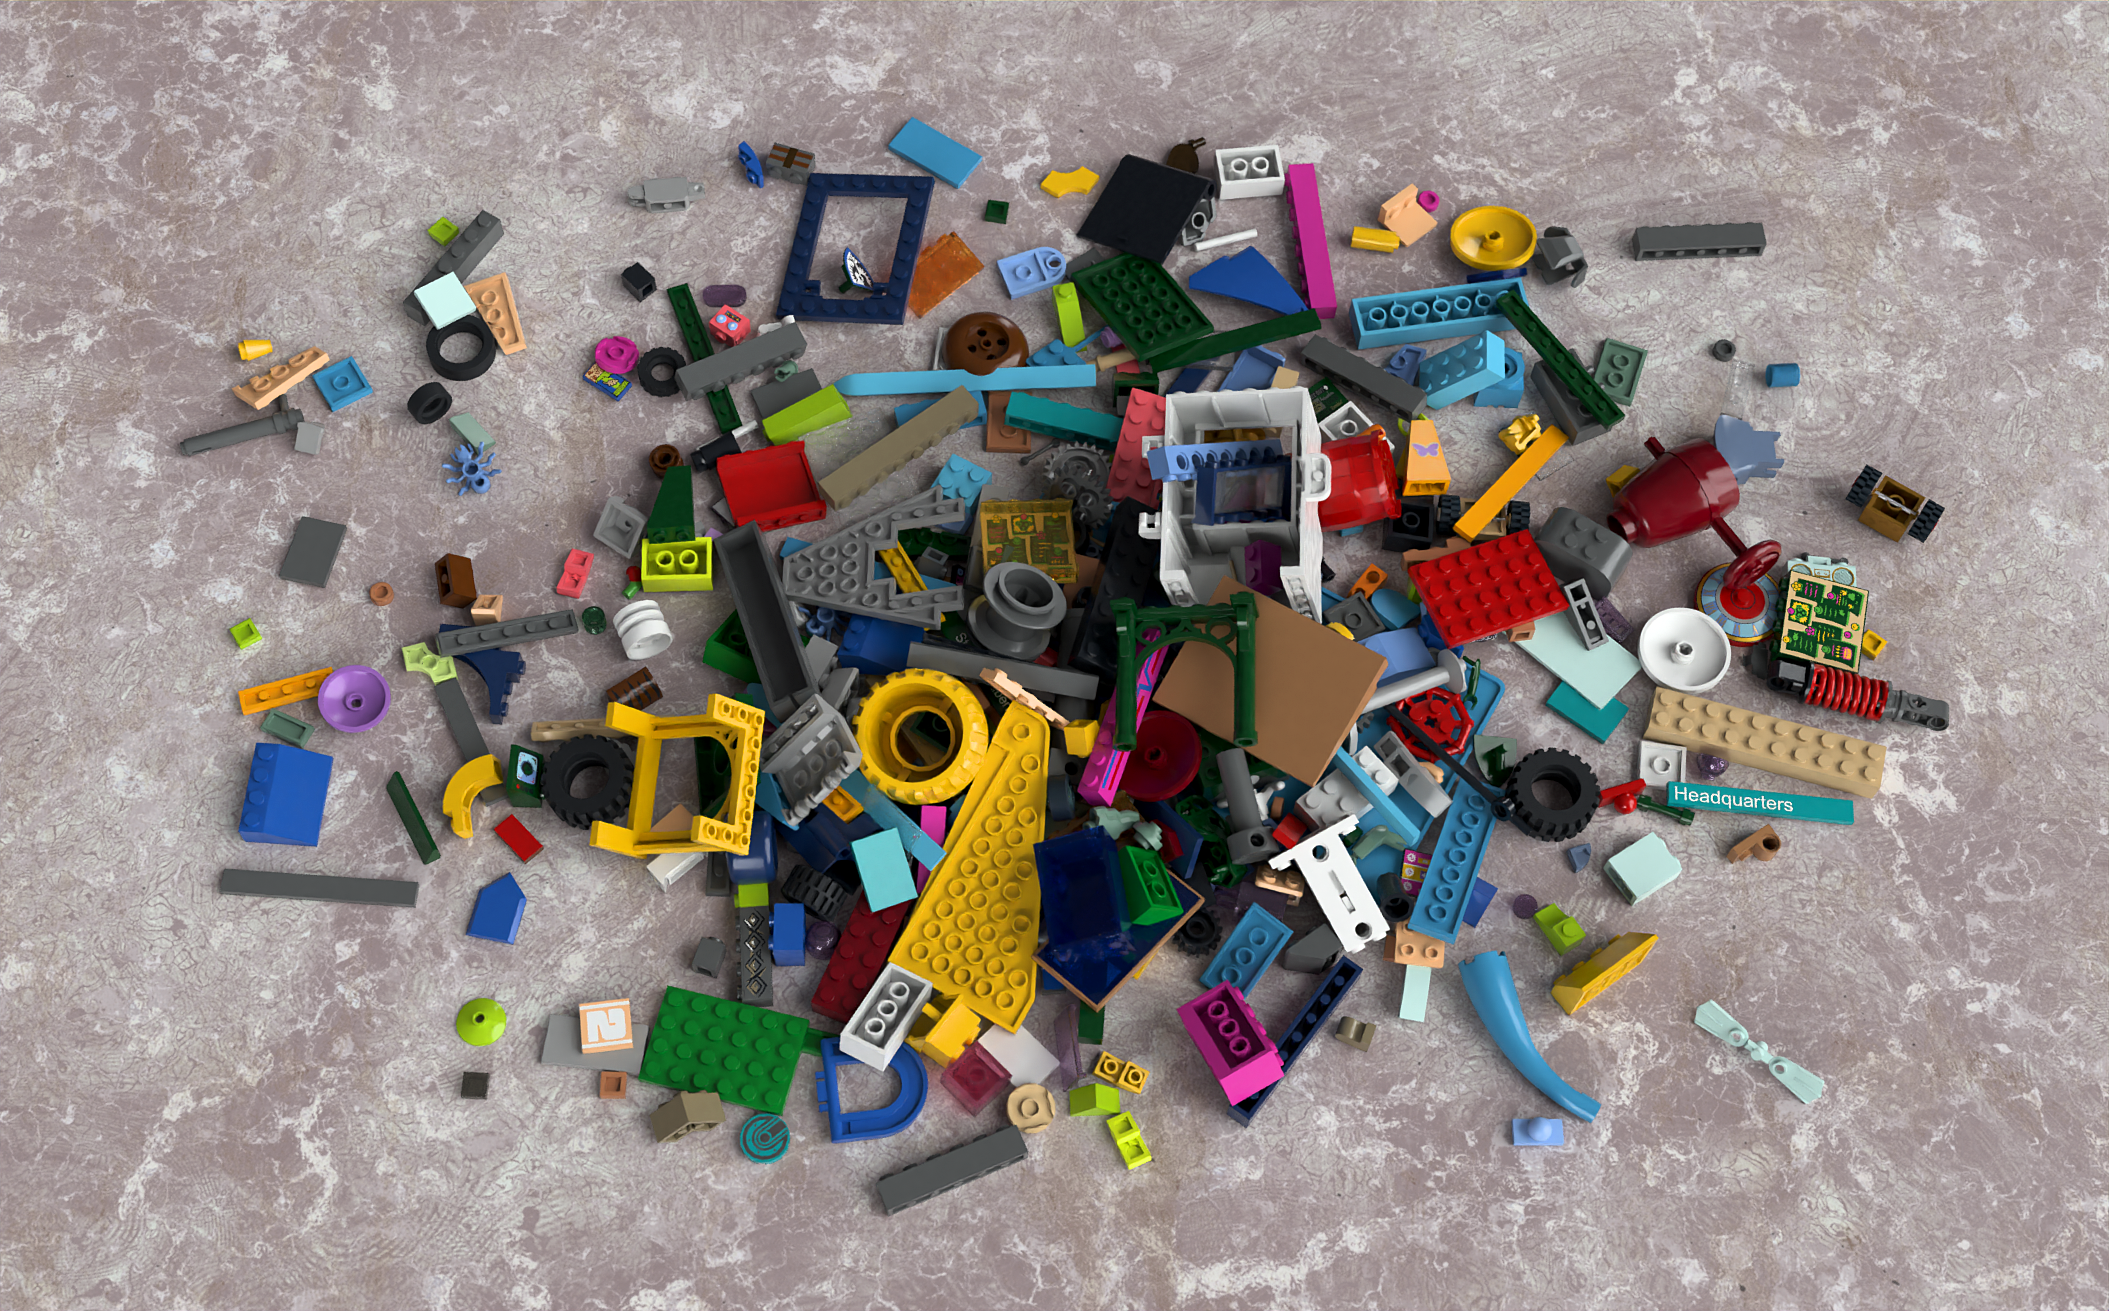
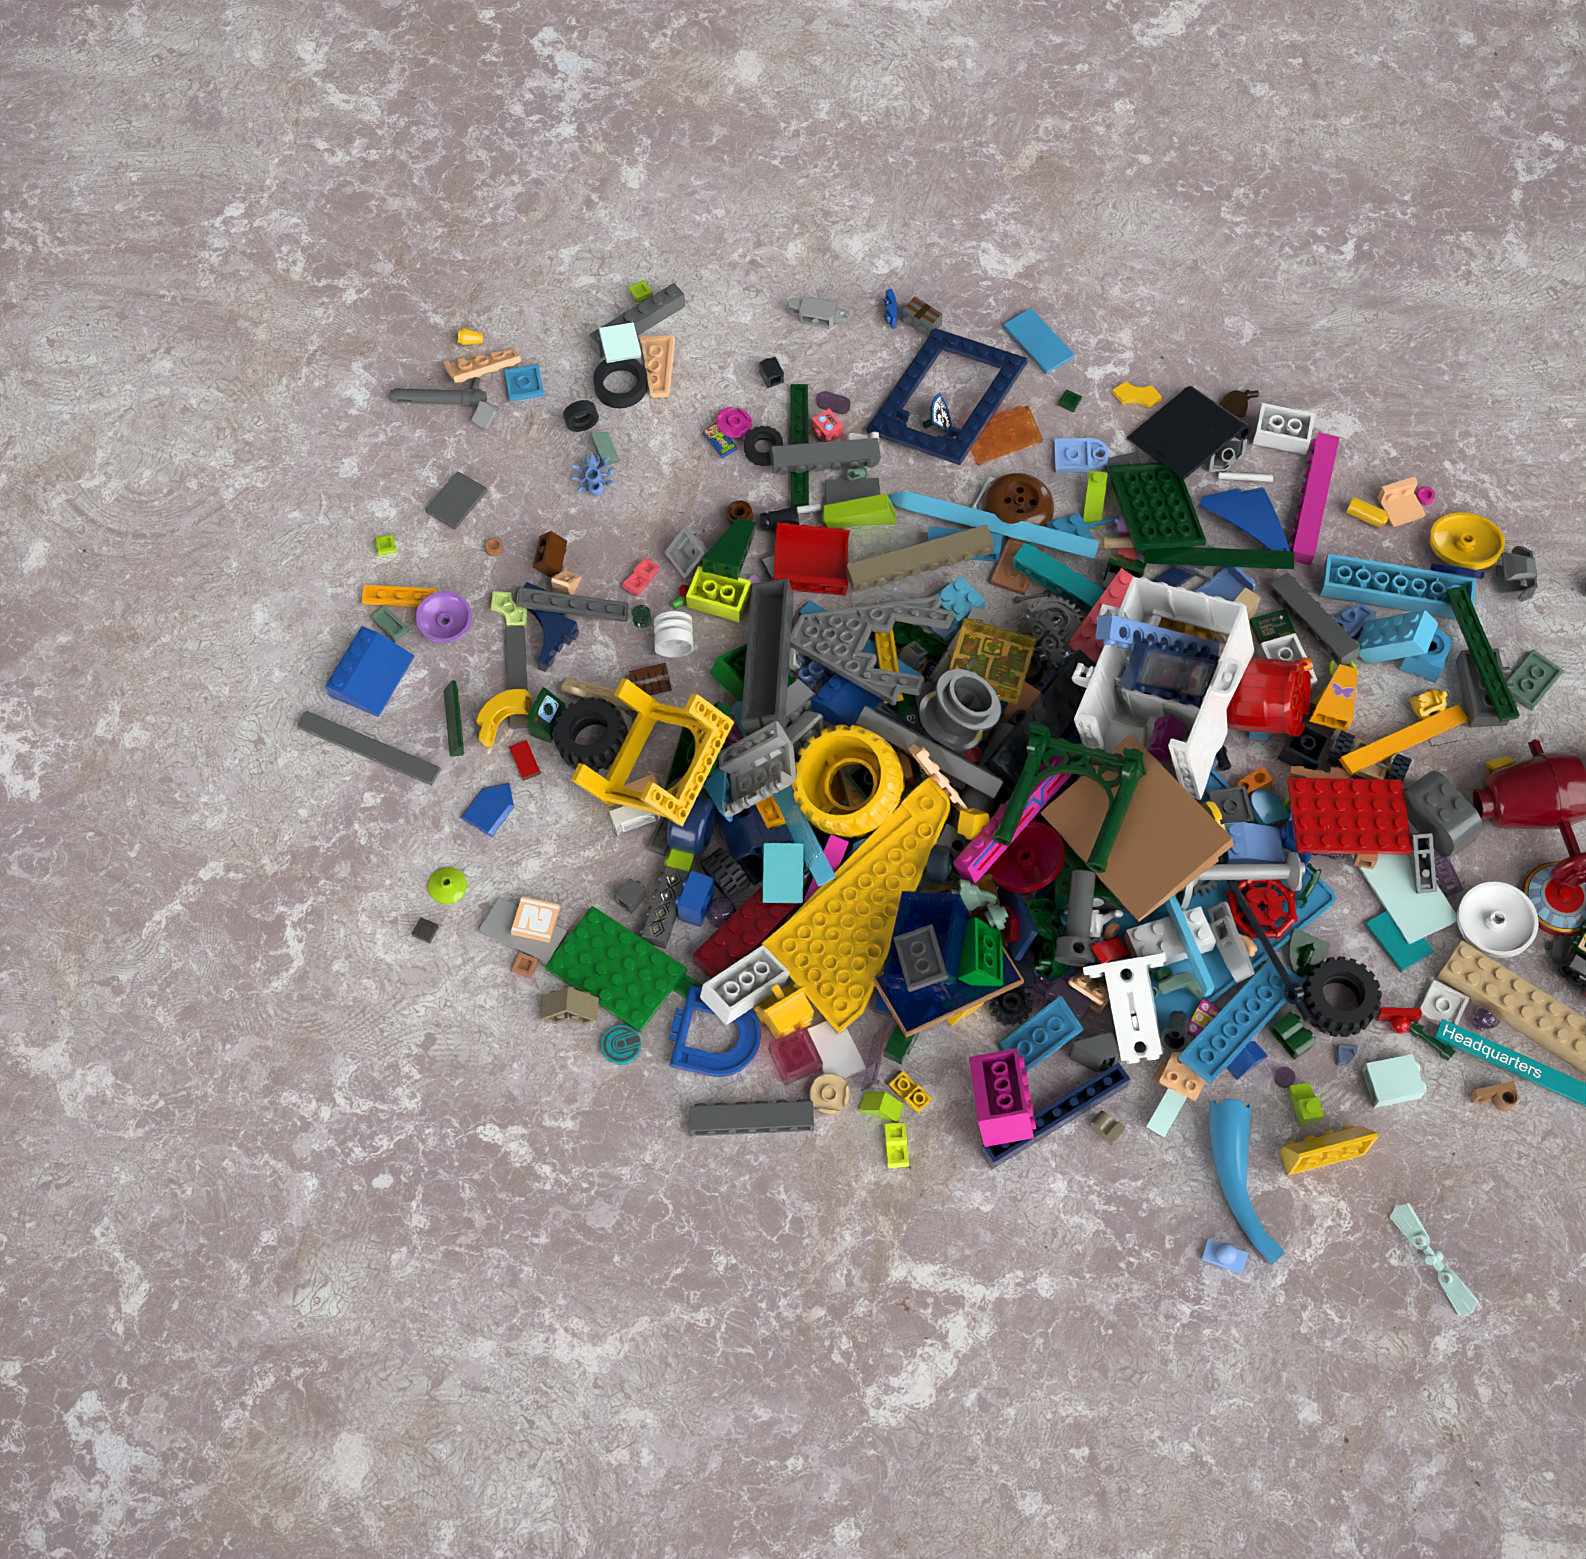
camera: 25 degrees right, 0 degrees up
none -> dark grey tile [893,924,948,992]
none -> dark green brick [1269,1011,1316,1060]

